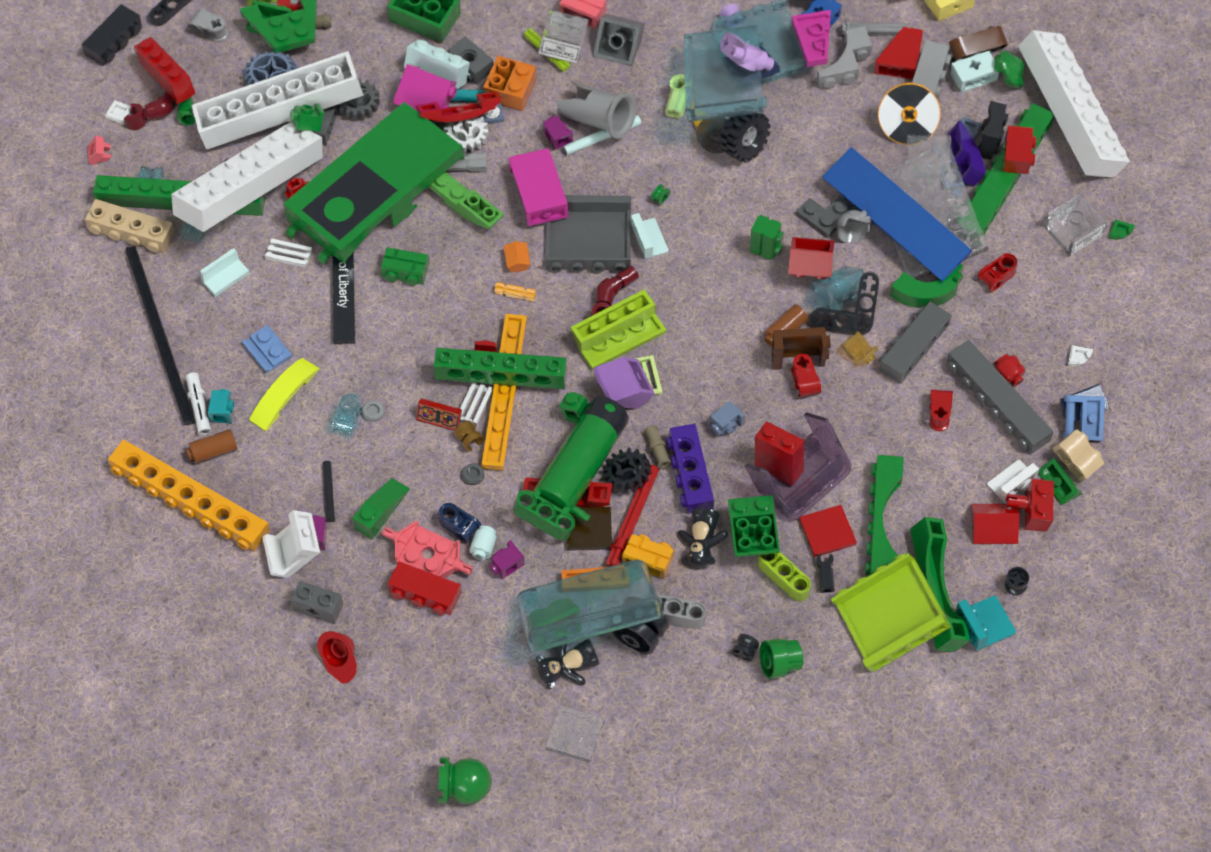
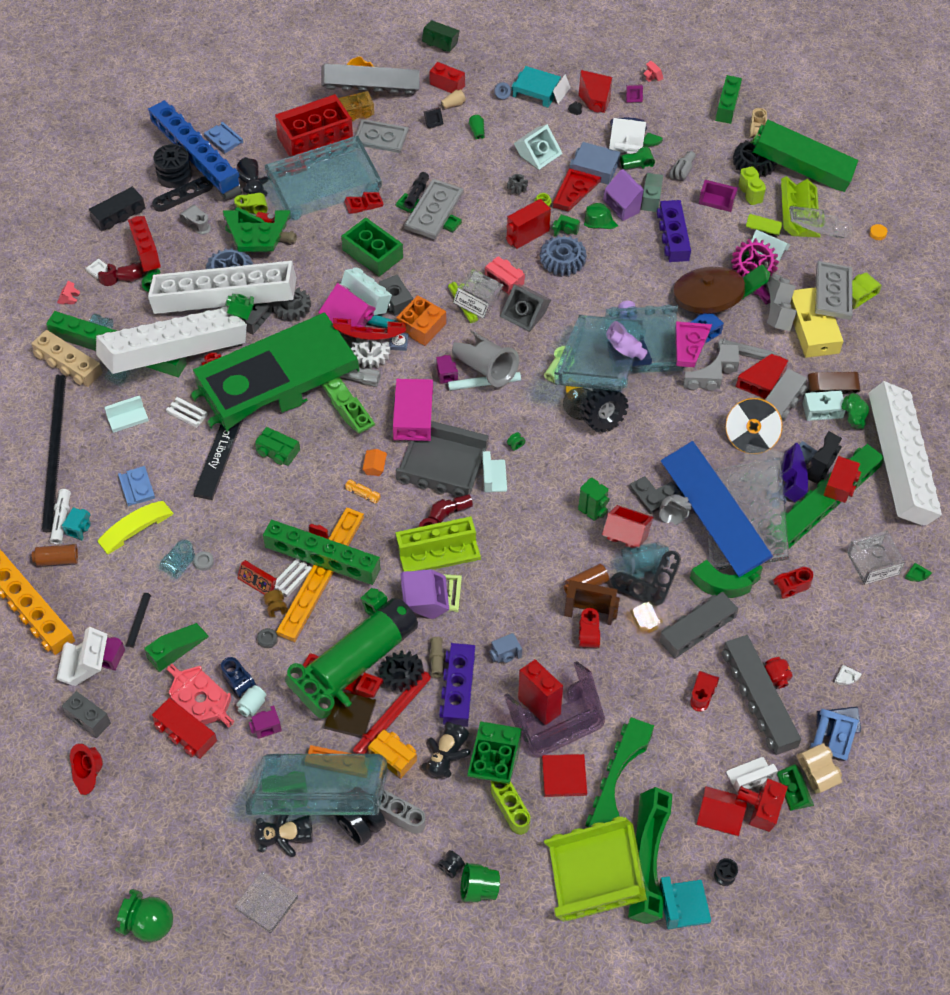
camera: 15 degrees right, 5 degrees down
black bar [816,554,835,593] -> none

